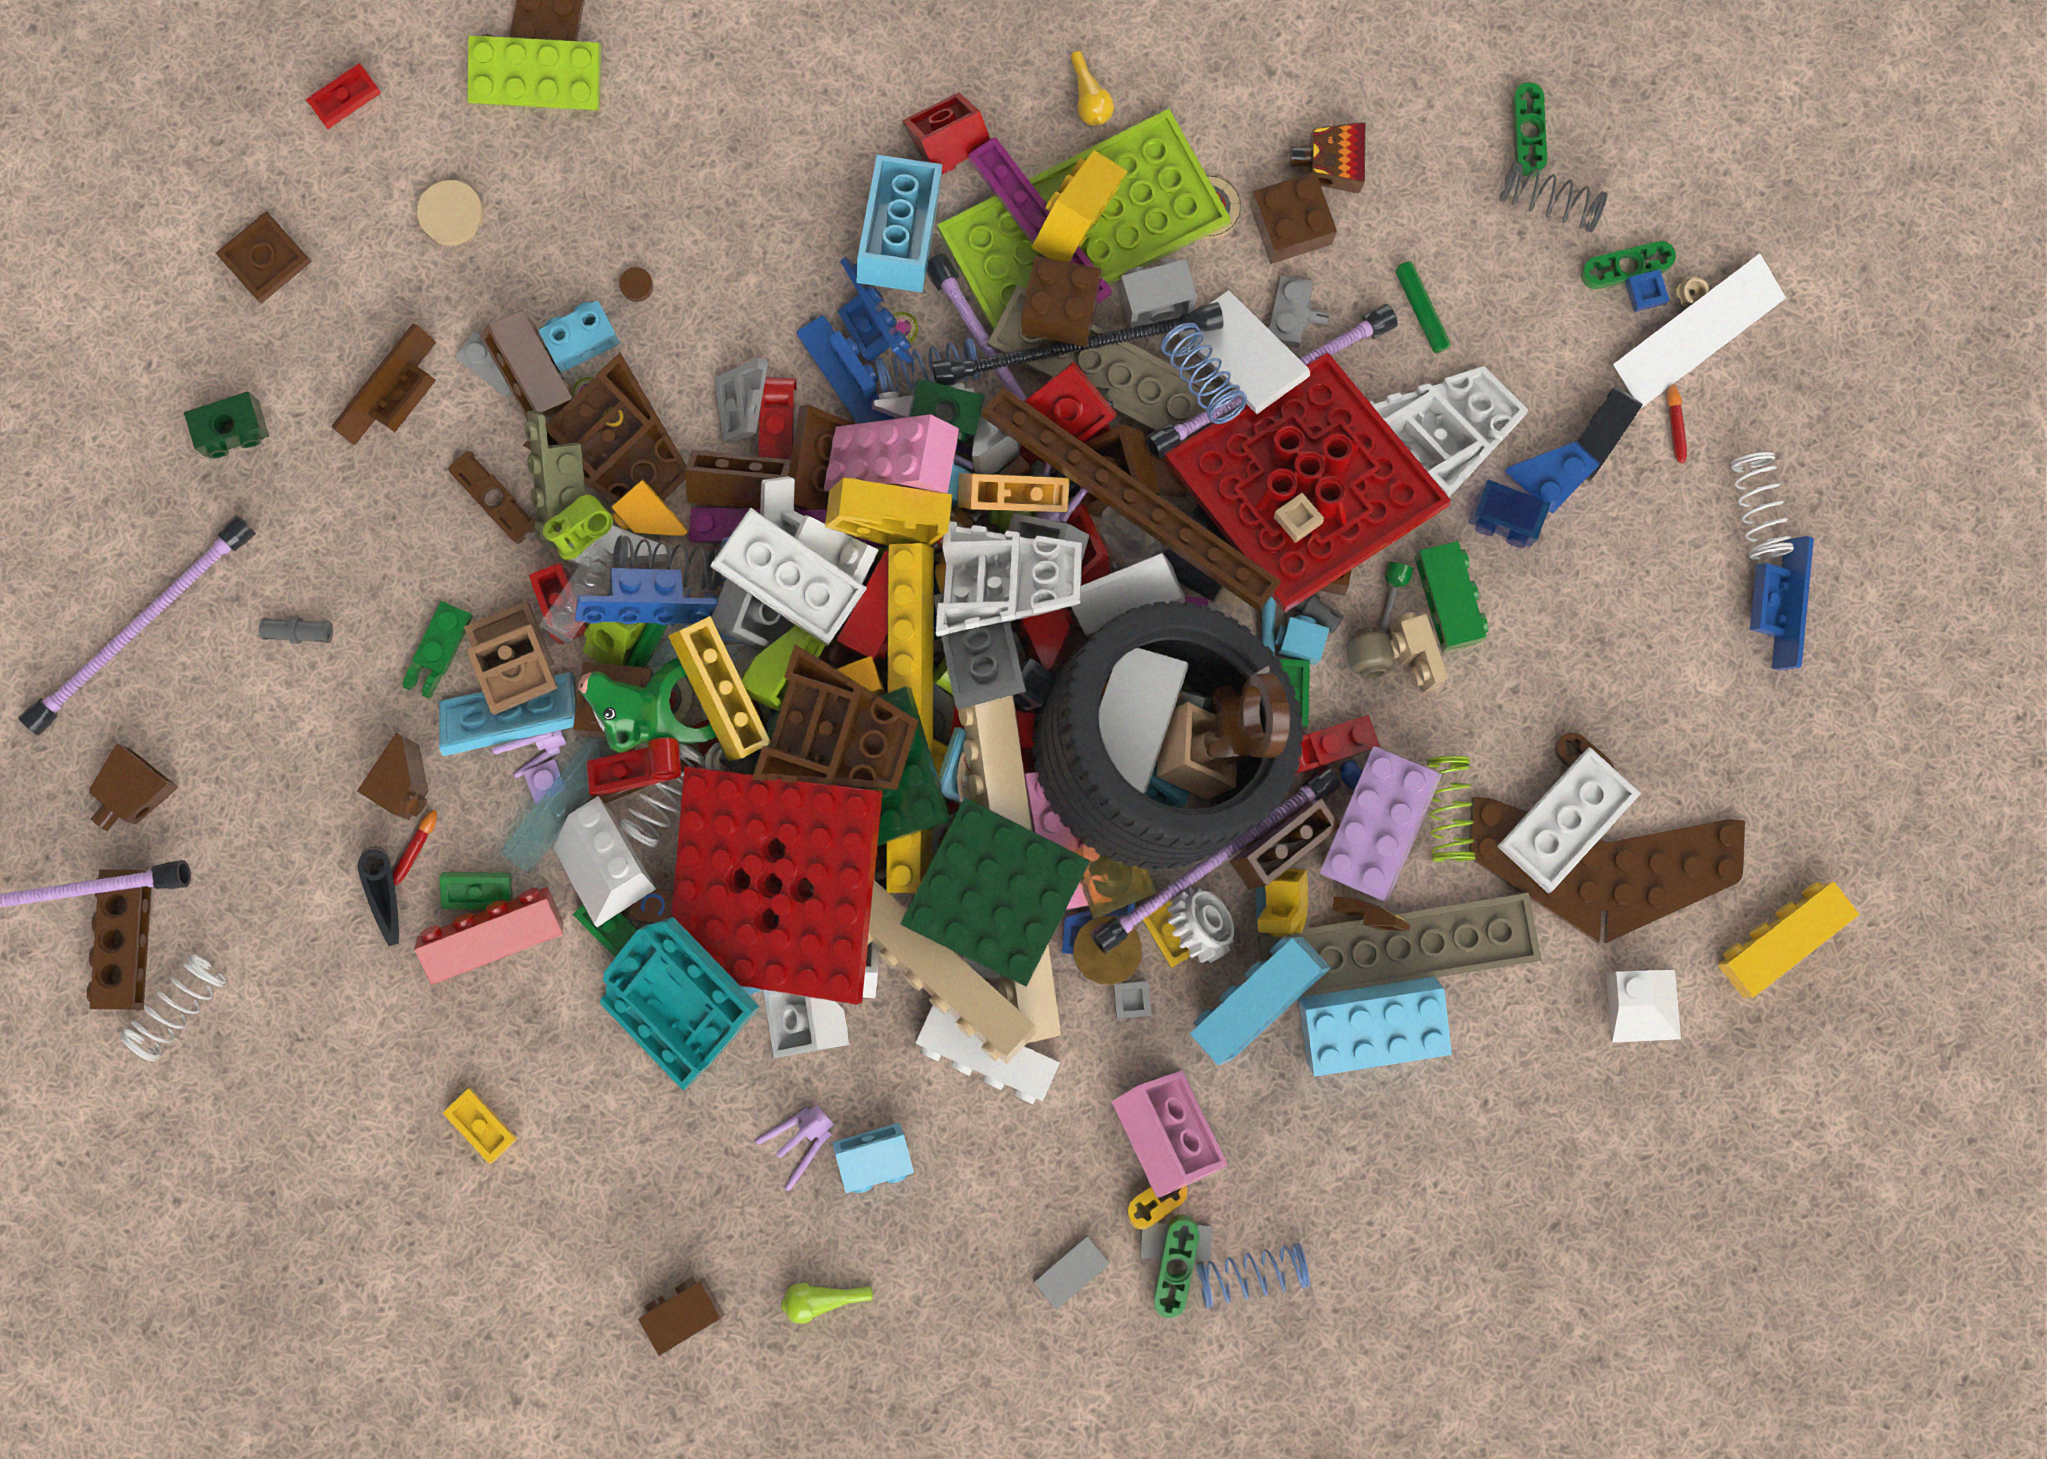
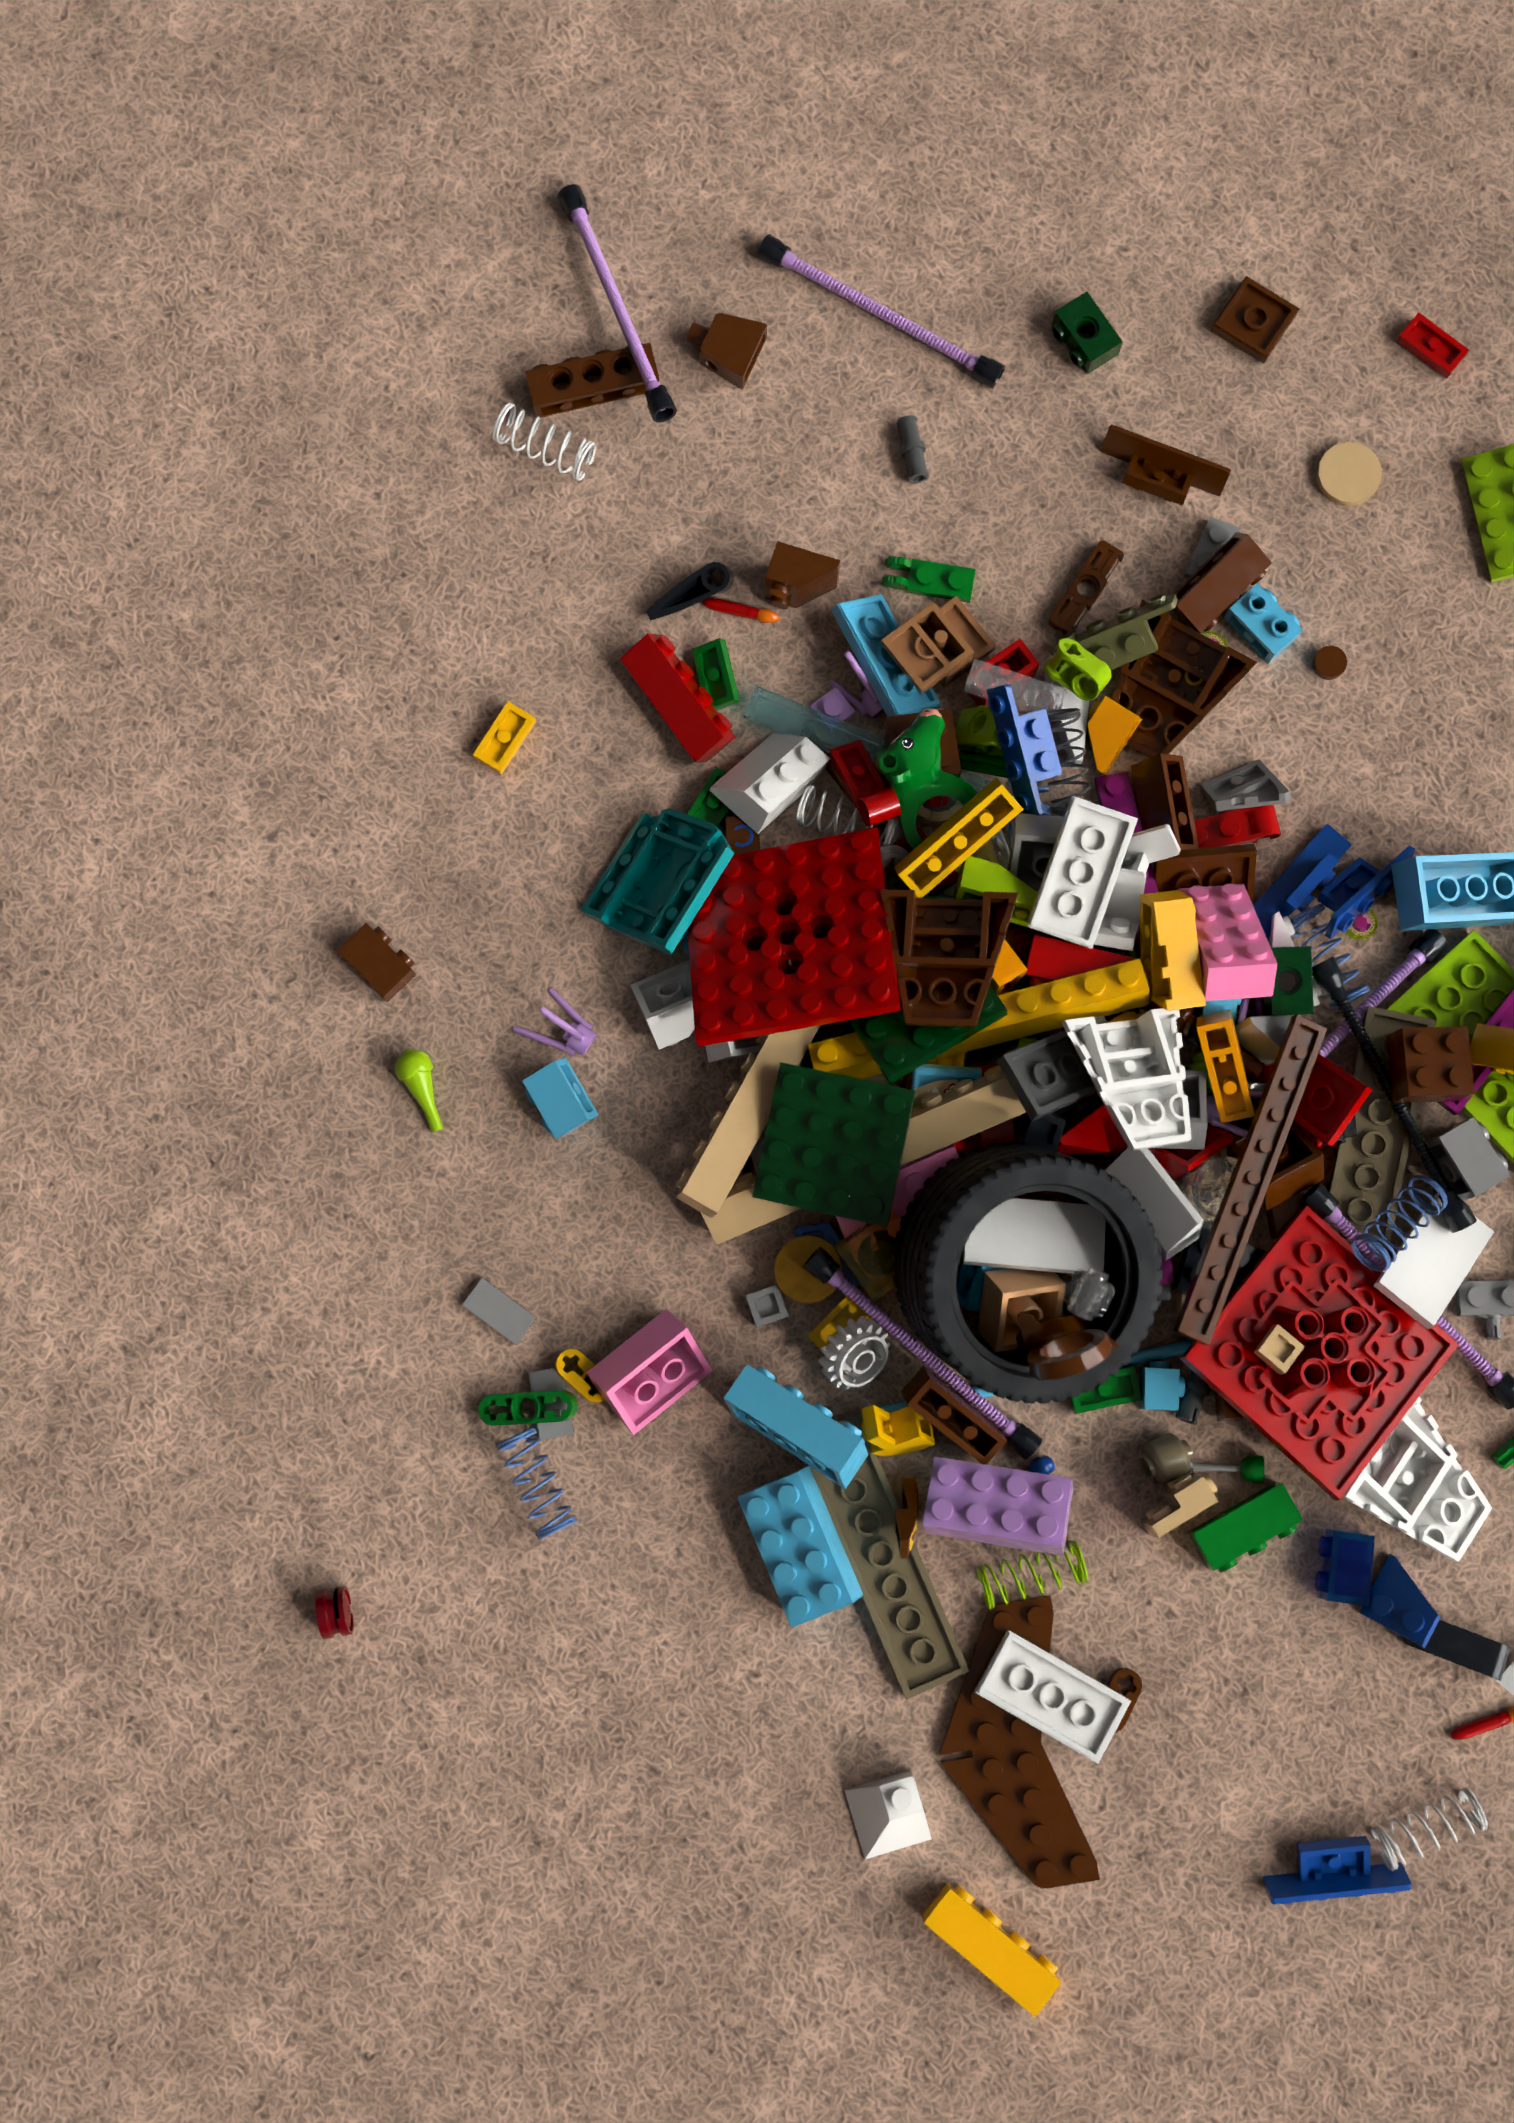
camera: 80 degrees right, 0 degrees up
white brick [915,1005,1060,1104] -> none
red plate [1294,715,1380,774] -> none
none -> clear head [1063,1266,1115,1321]

